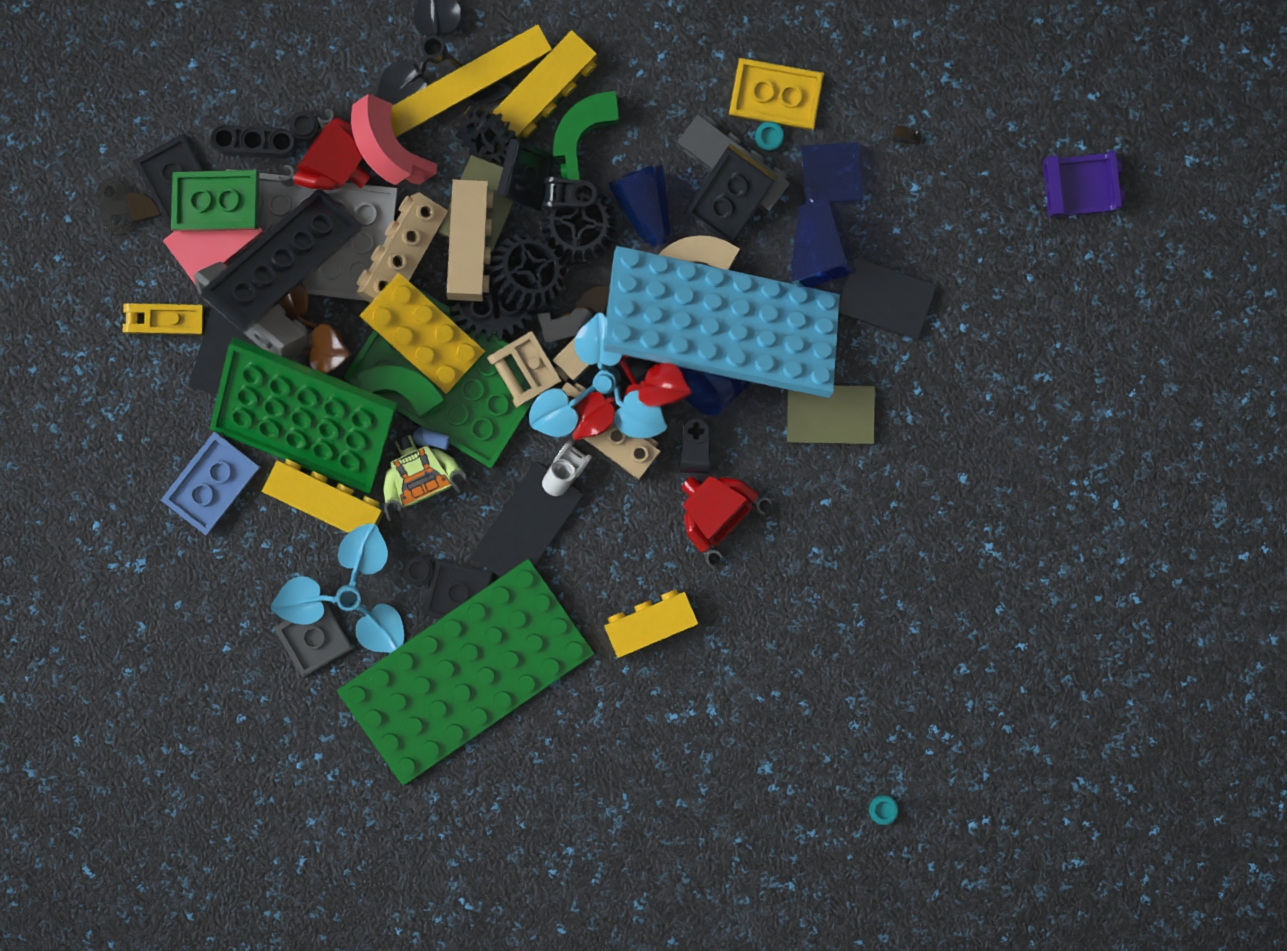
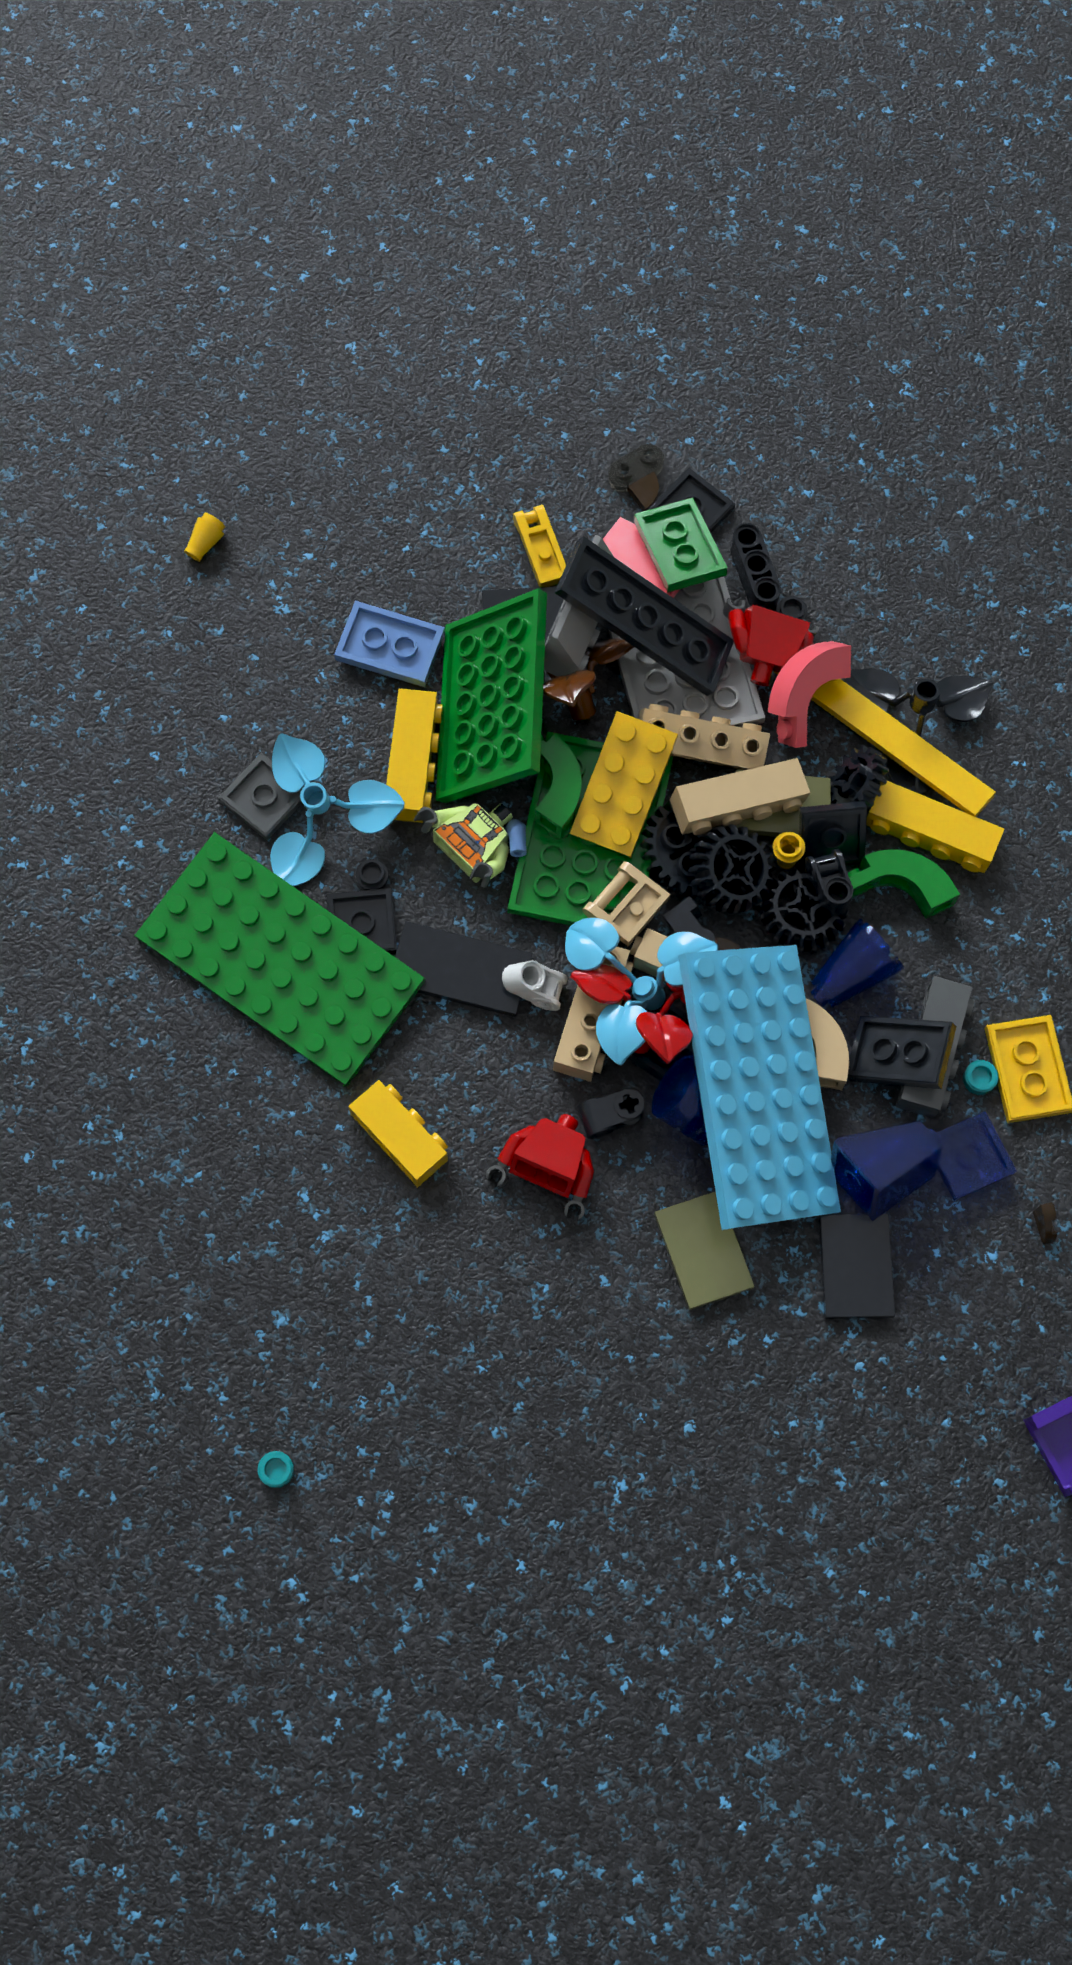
camera: 65 degrees right, 15 degrees down
none -> yellow cone [184,513,225,562]
none -> yellow cone [773,832,805,869]

